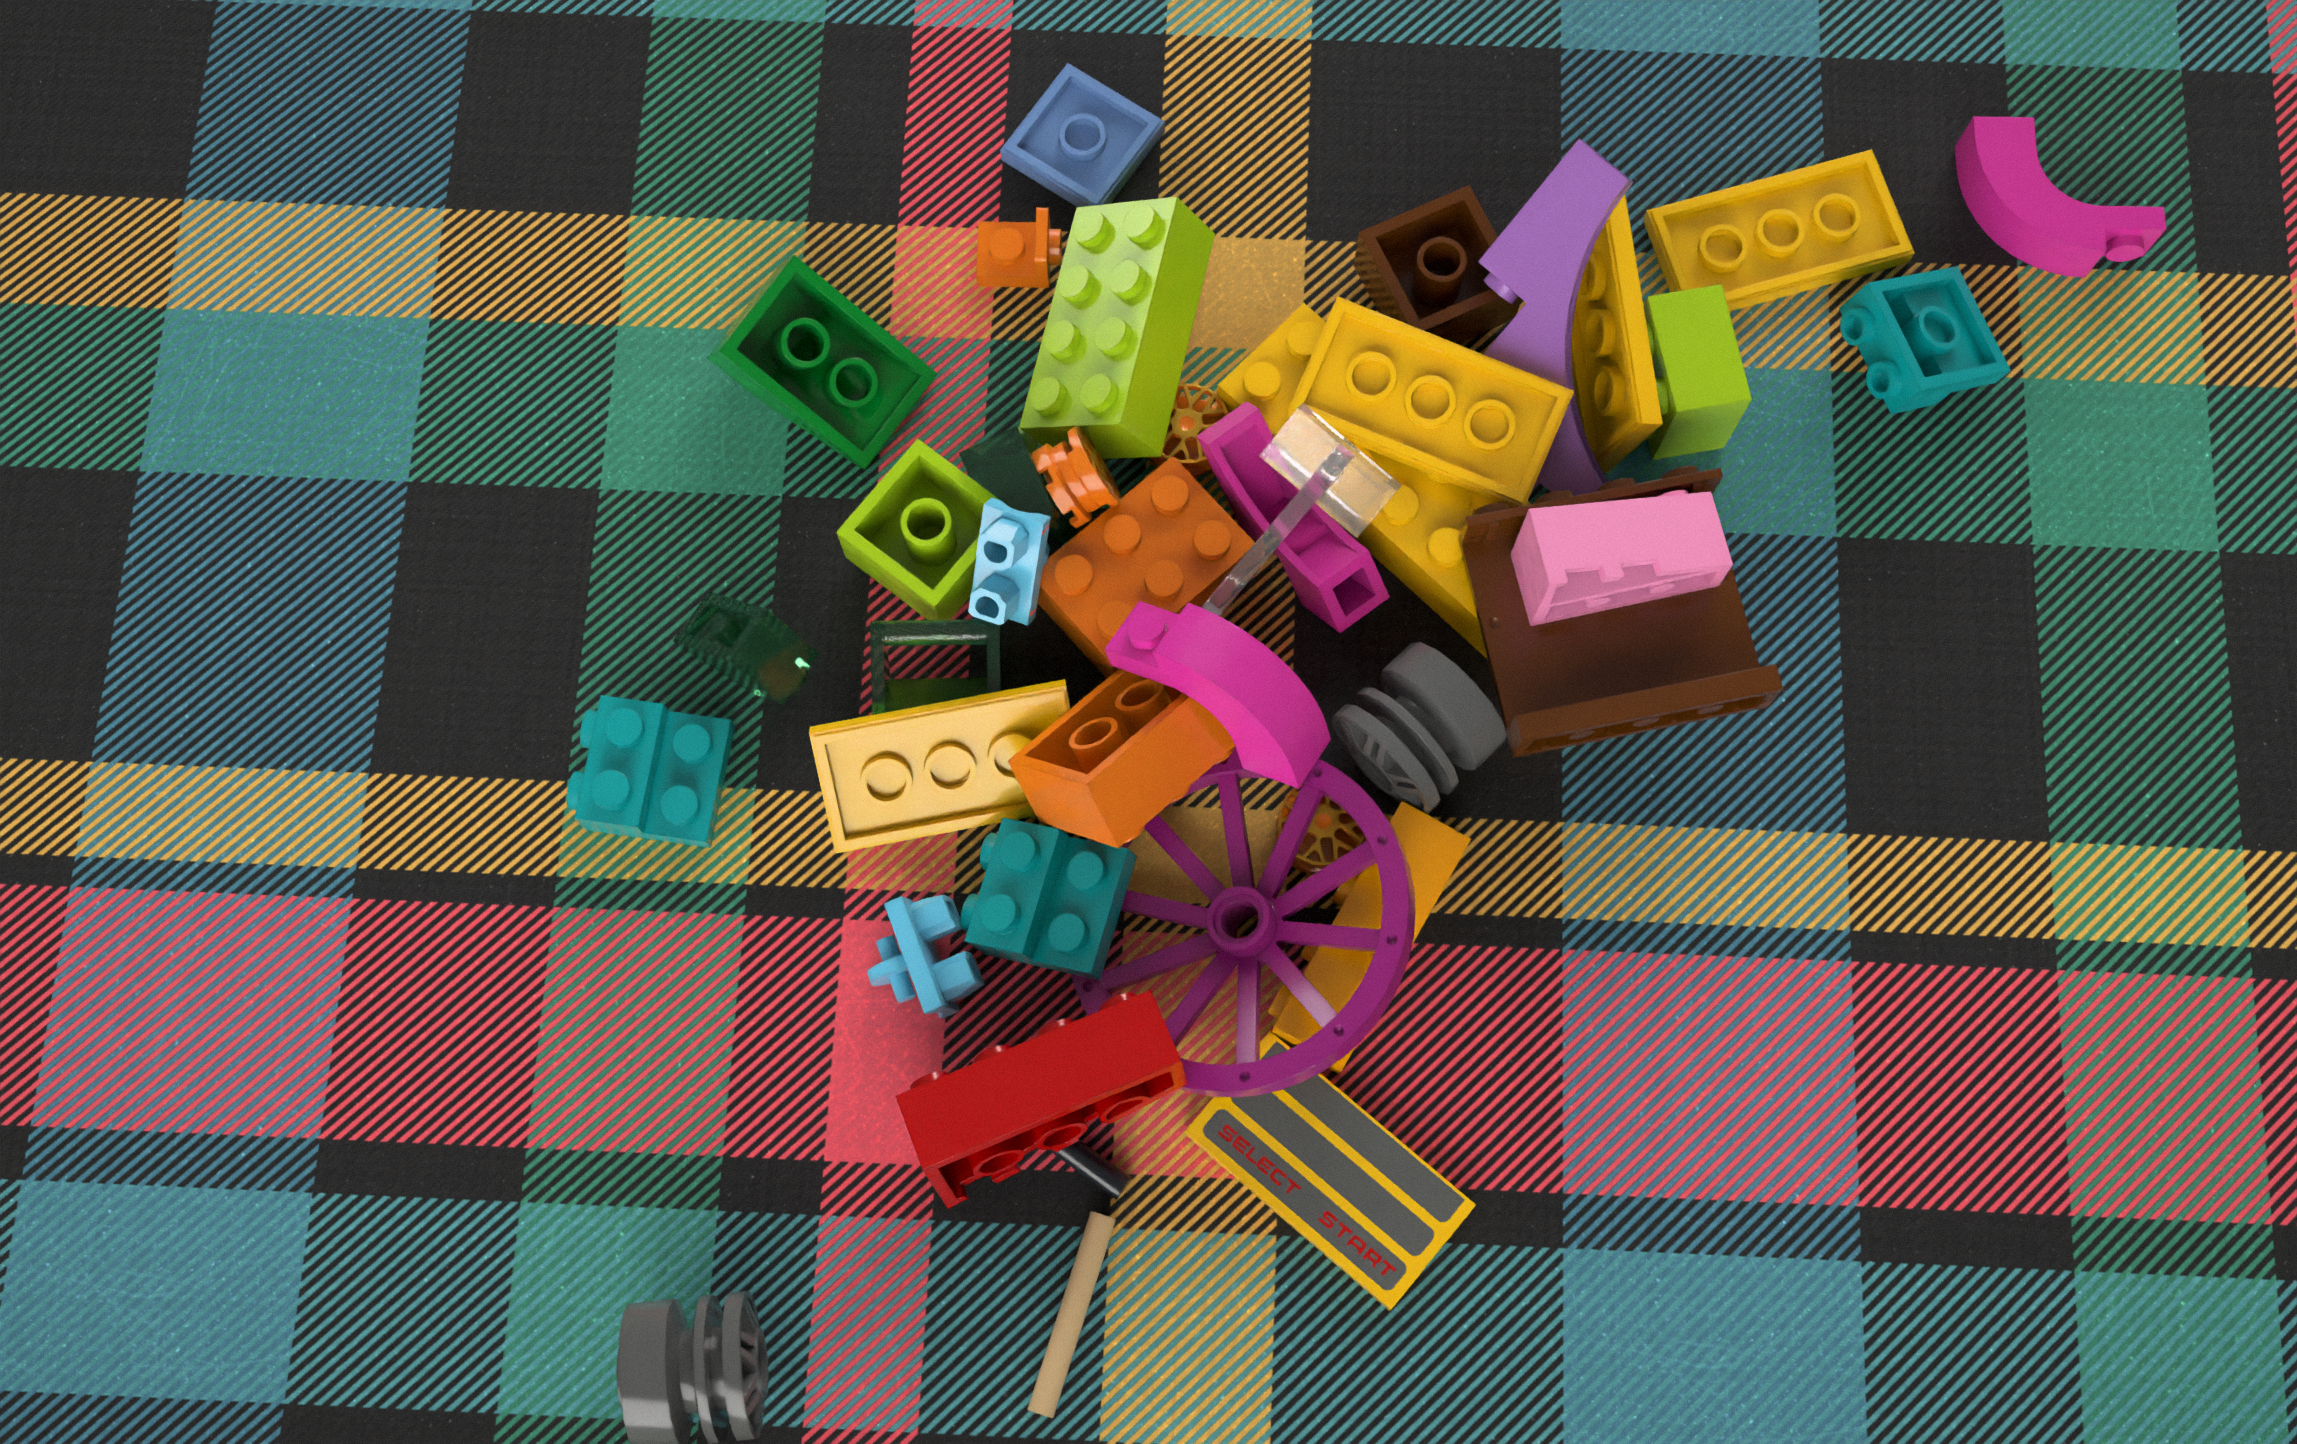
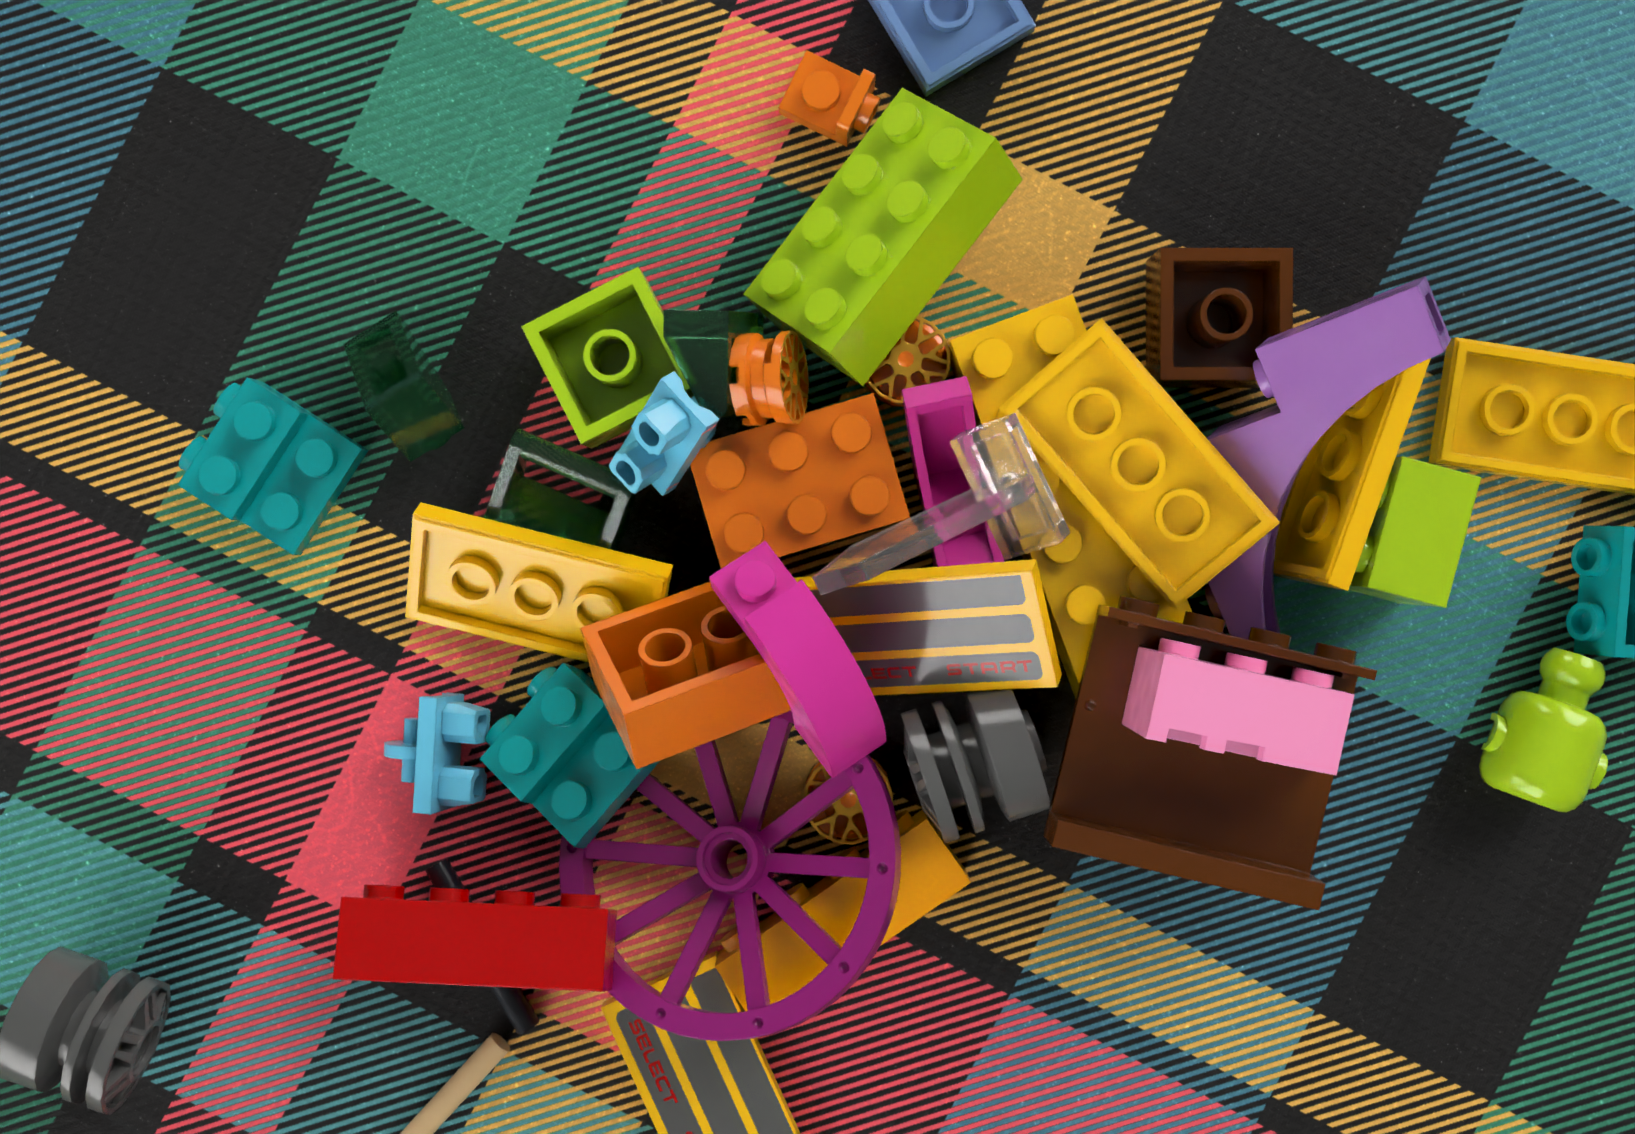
camera: 30 degrees right, 15 degrees up
green slope [707,255,938,470] -> none
none -> tile [794,559,1062,696]
none -> lime piece [1479,648,1608,812]

